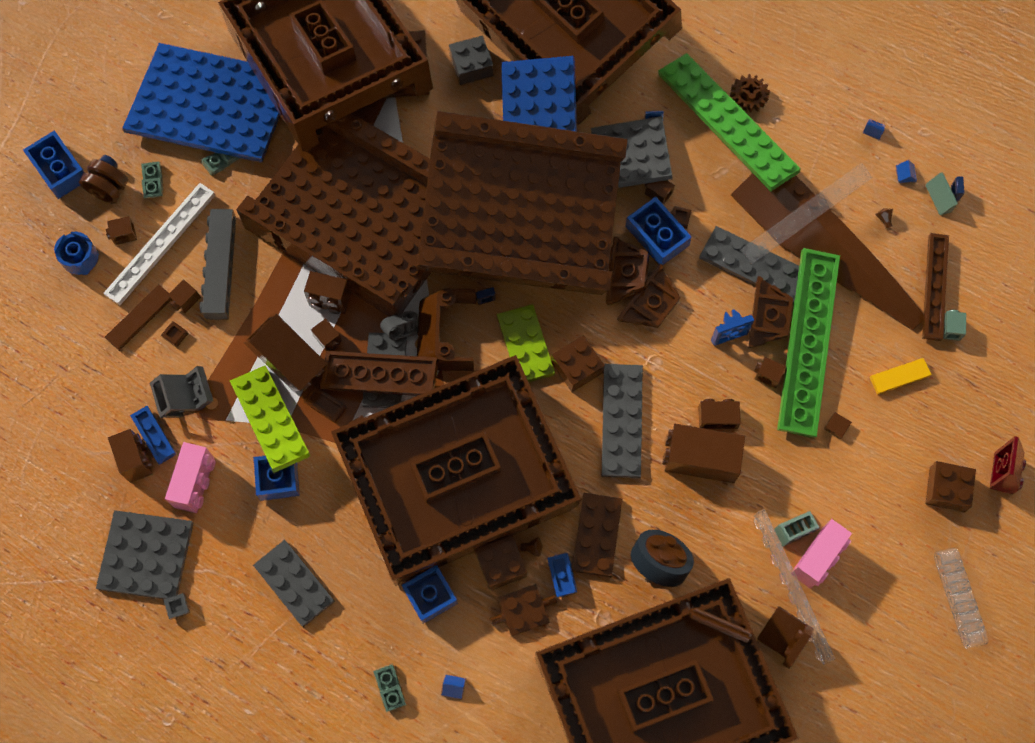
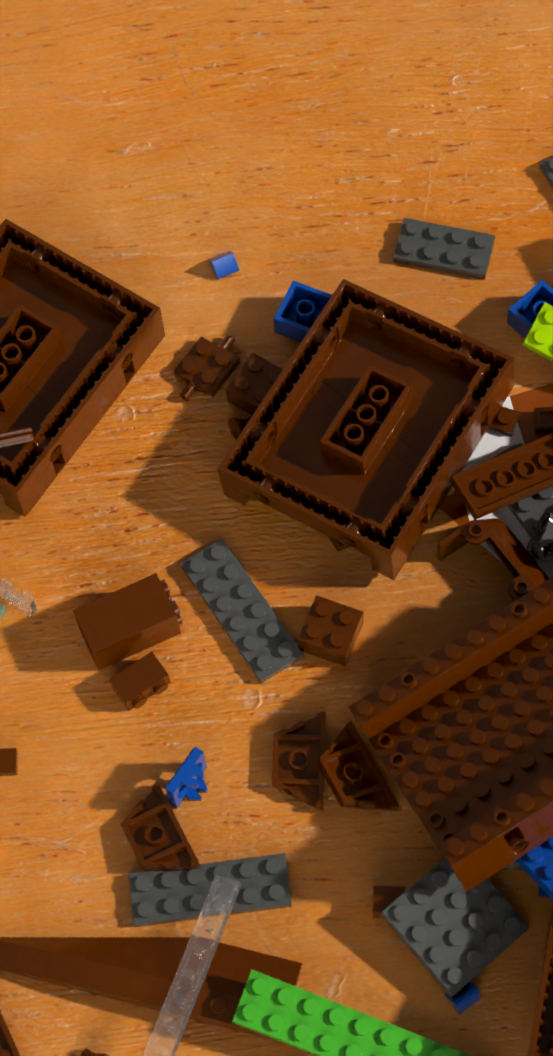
camera: 150 degrees right, 5 degrees down
dark grey plate [164,593,190,620] -> none
sand green slope [373,664,406,712] -> none
lime plate [497,304,555,382] -> none
blue plate [547,553,578,598] -> none
reddish brown plate [572,493,623,578] -> none
blue brick [625,197,692,266] -> none
black wheel [631,530,694,587] -> none
reddish brown tile [672,206,692,229] -> none
reddish brown brick [754,357,786,389] -> none
bright green plate [777,248,840,438] -> none

